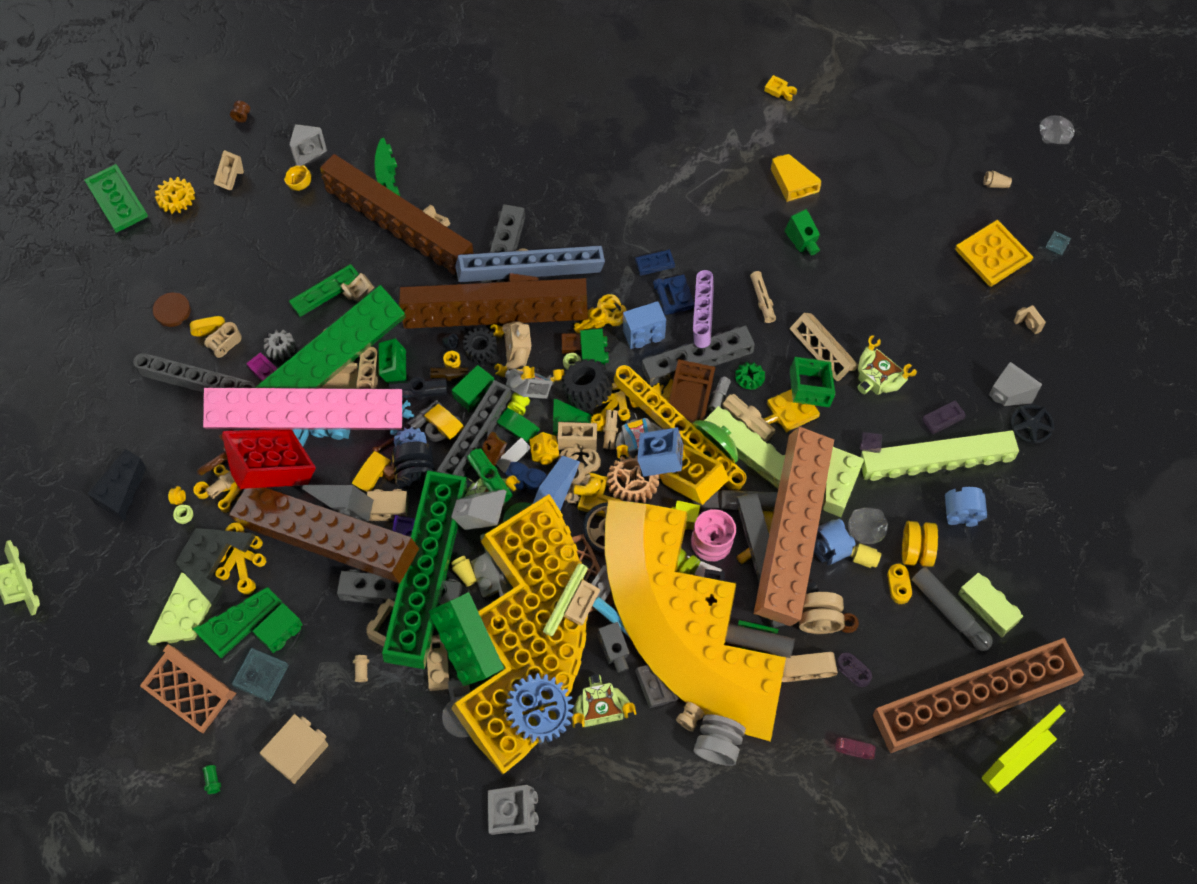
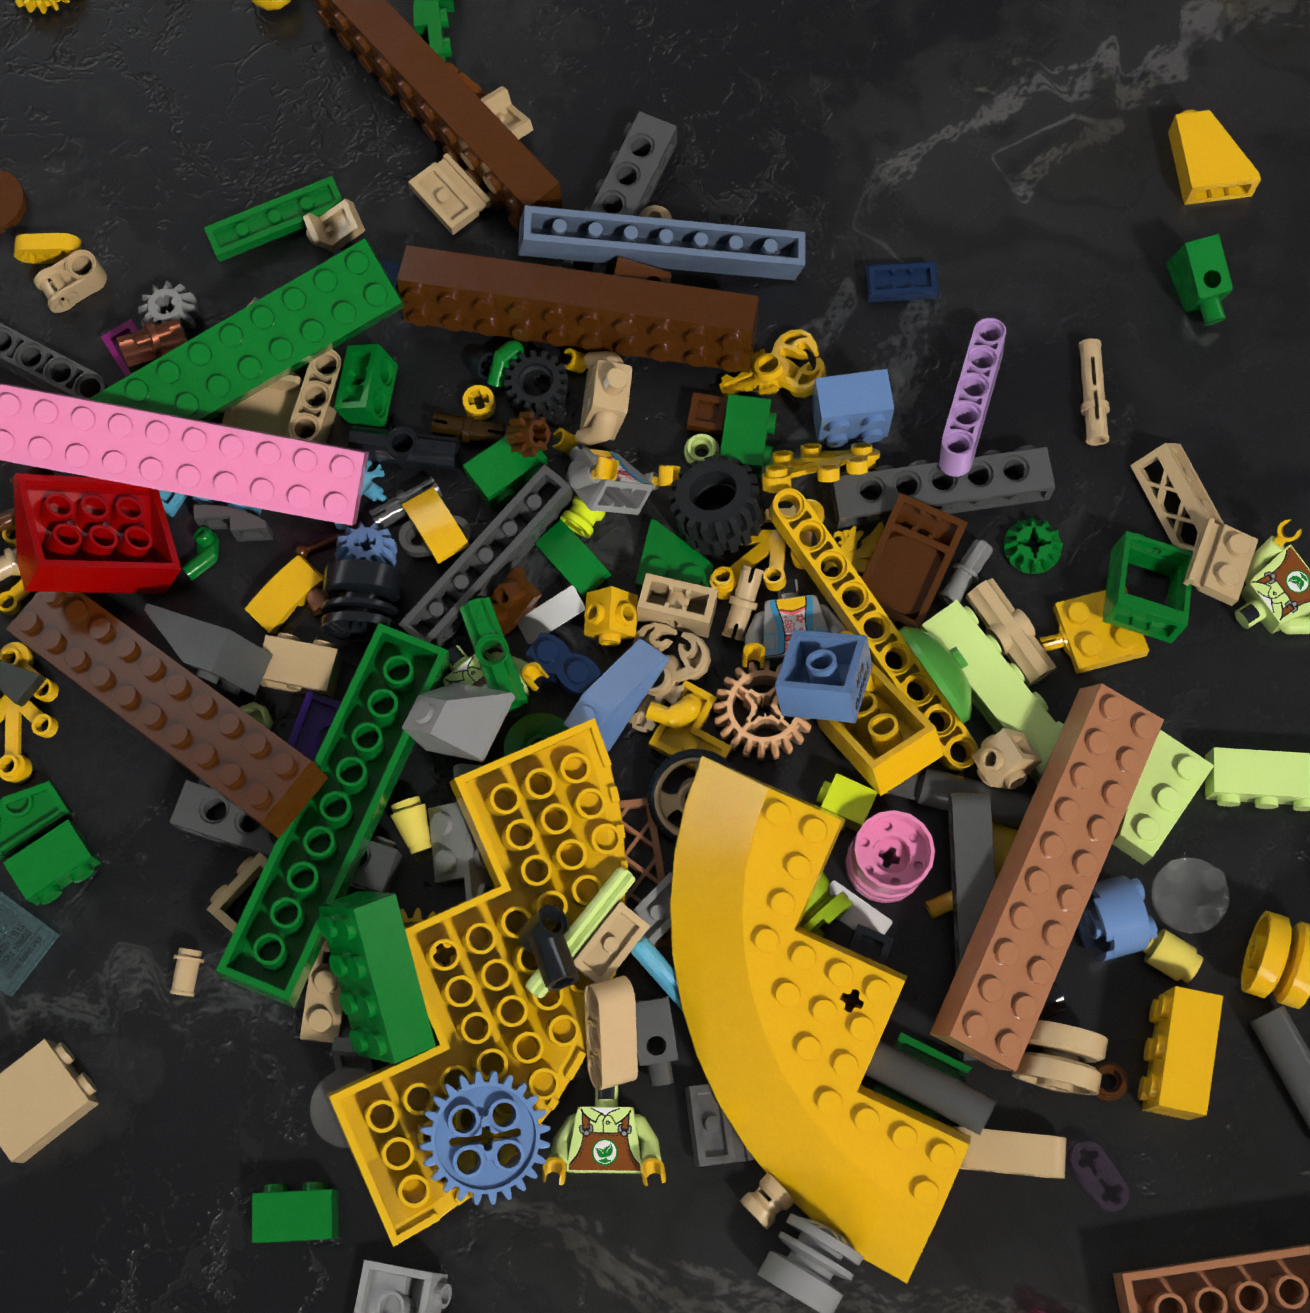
camera: 15 degrees right, 10 degrees up
dark blue plate [653,275,695,315] -> none
clear purple bracket [859,432,882,453] -> none
yellow plate [887,564,912,604] -> none
none -> copper hips [116,319,187,372]
none -> green arm [181,527,219,581]
none -> dark grey slope [194,505,273,542]
none -> green brick [252,1182,339,1243]
none -> tan plate [408,153,491,235]
none -> green arm [487,340,524,388]
none -> reddish brown gear [505,411,551,458]
none -> black piece [518,904,580,991]
none -> tan beam [584,976,638,1091]
none -> yellow plant [762,442,880,493]
none -> tan brick [971,728,1042,790]
none -> yellow brick [1138,986,1223,1120]
none -> tan plate [1183,517,1259,606]

